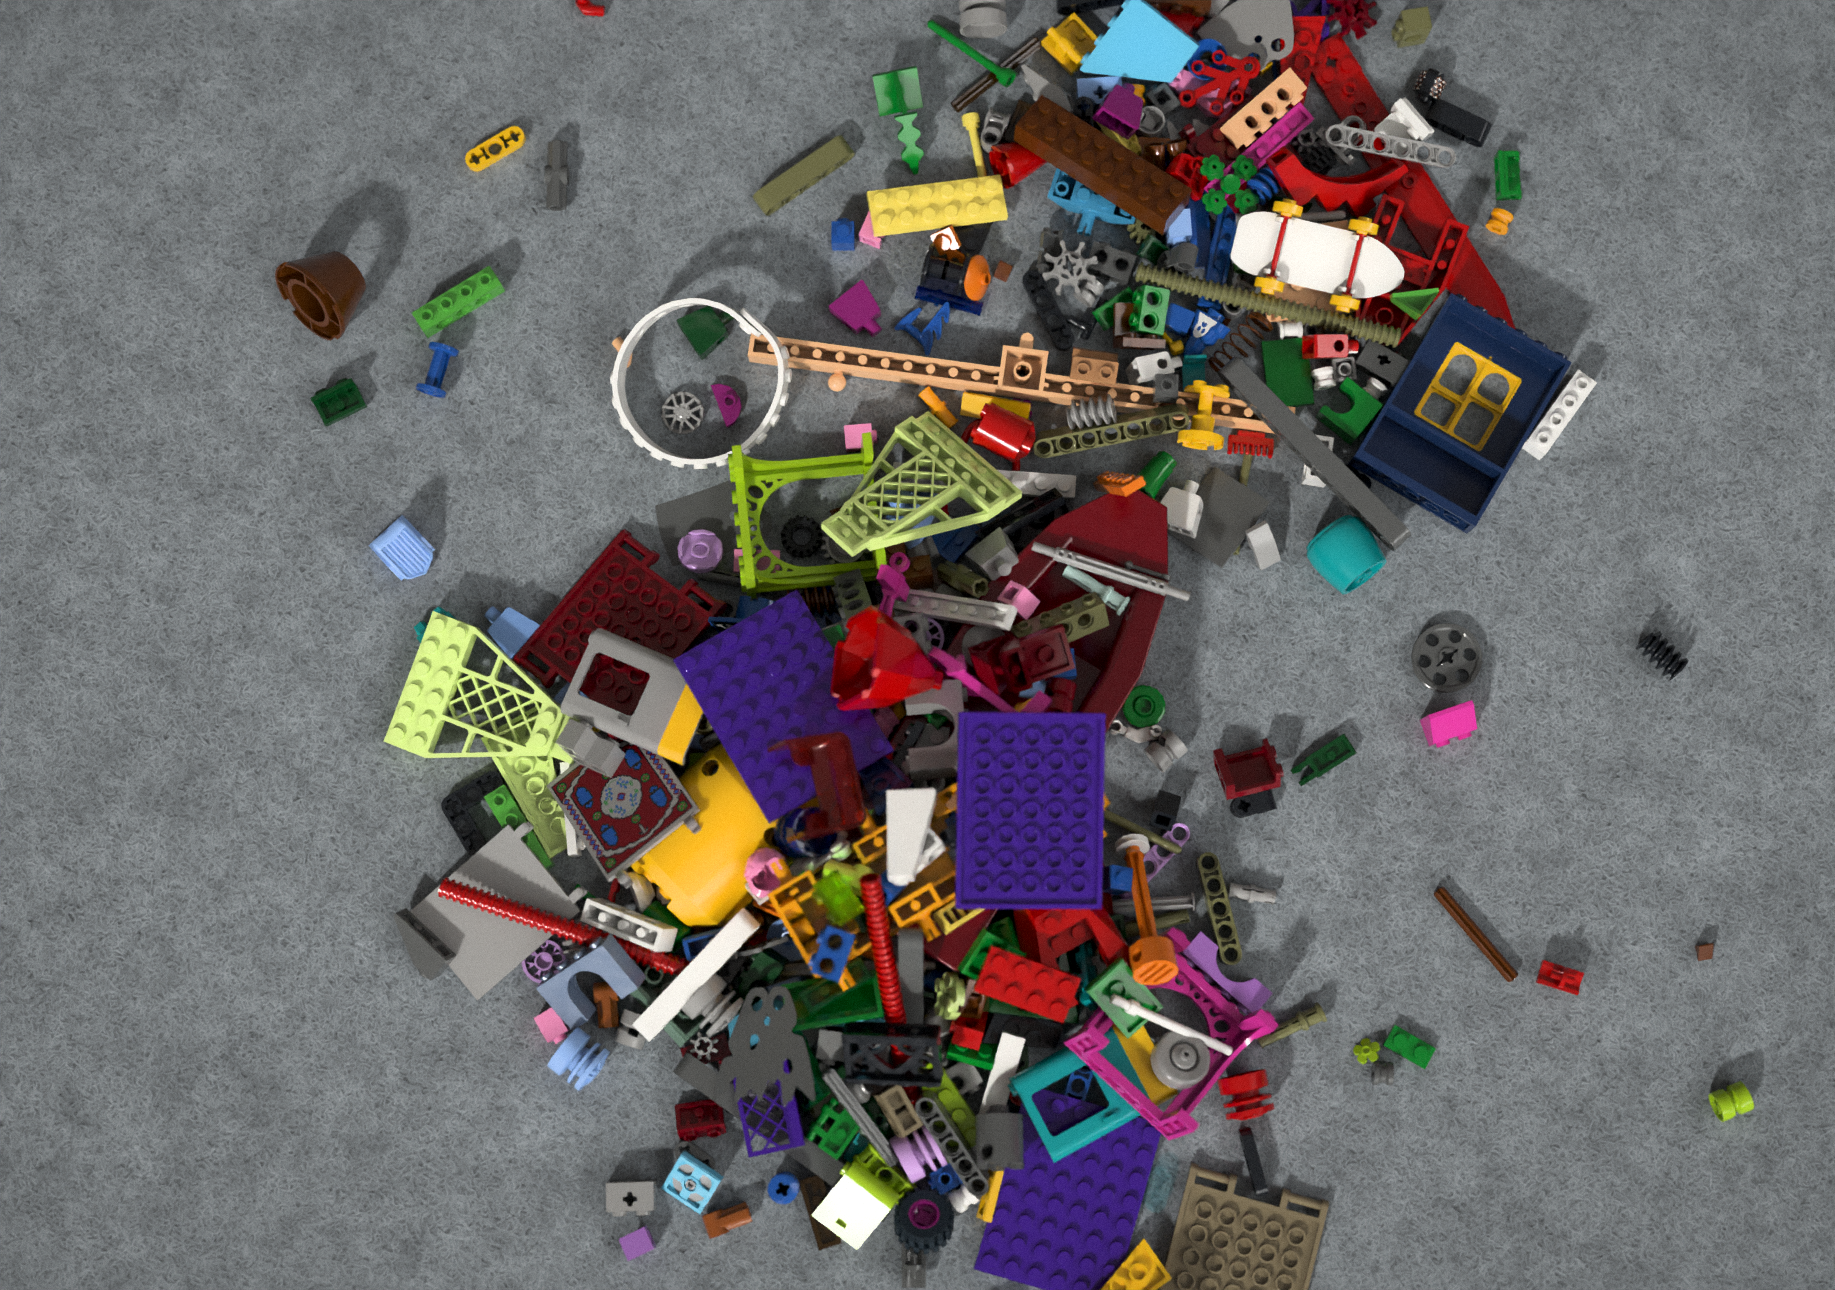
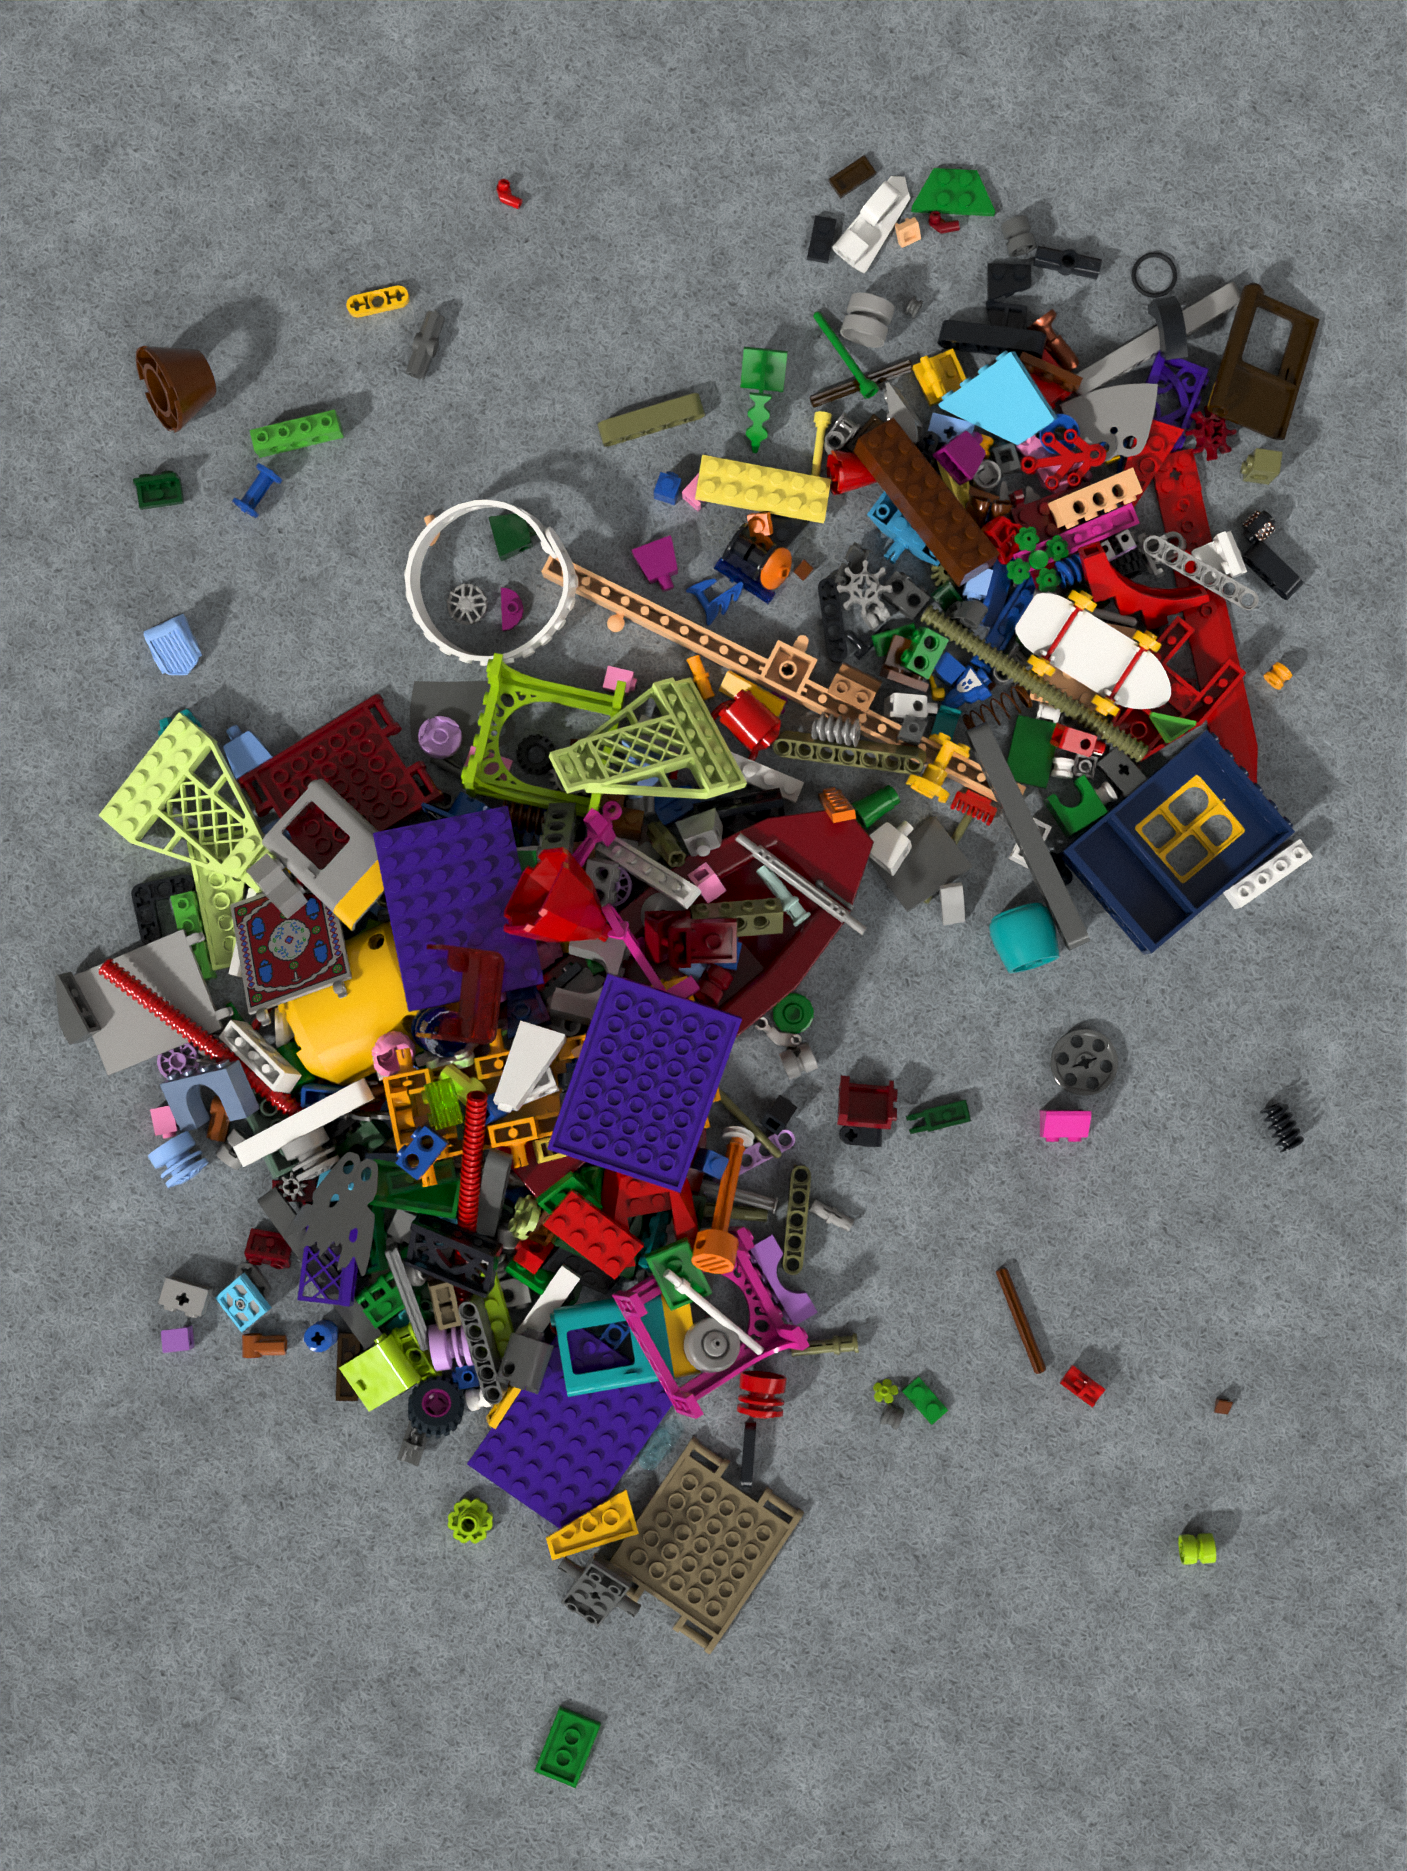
camera: 25 degrees right, 5 degrees up
green hinge [1494,150,1522,200] -> none
none -> flat silver piece [1101,529,1137,562]

